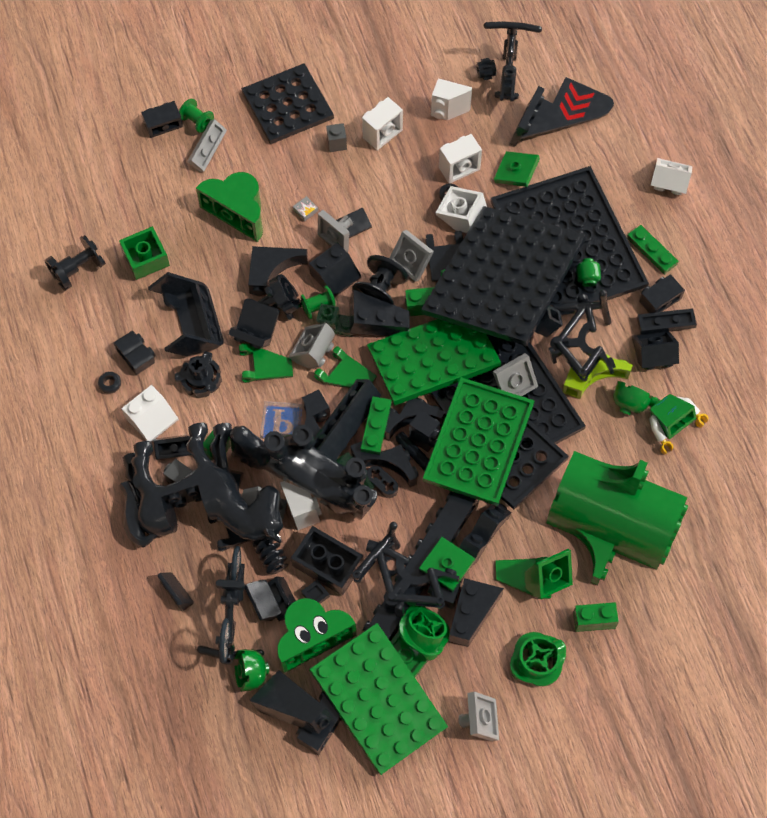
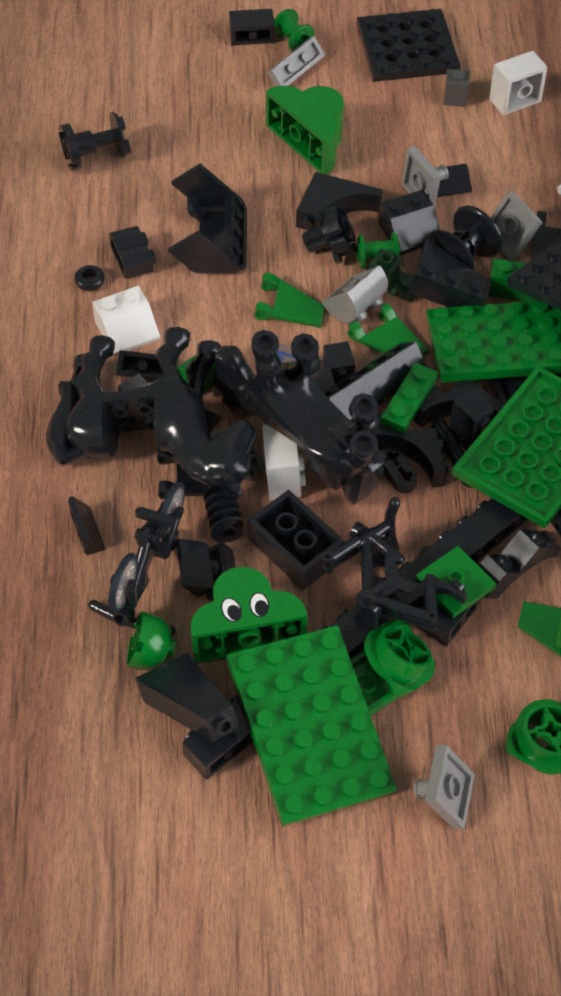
camera: 15 degrees right, 10 degrees down
green brick [119,226,170,280] -> none
black piece [175,351,222,398] -> none
black bracket [228,298,280,349] -> none
light grey tile [293,196,318,221] -> none
black plate [301,580,330,604] -> none
black wedge [449,578,504,647] -> none

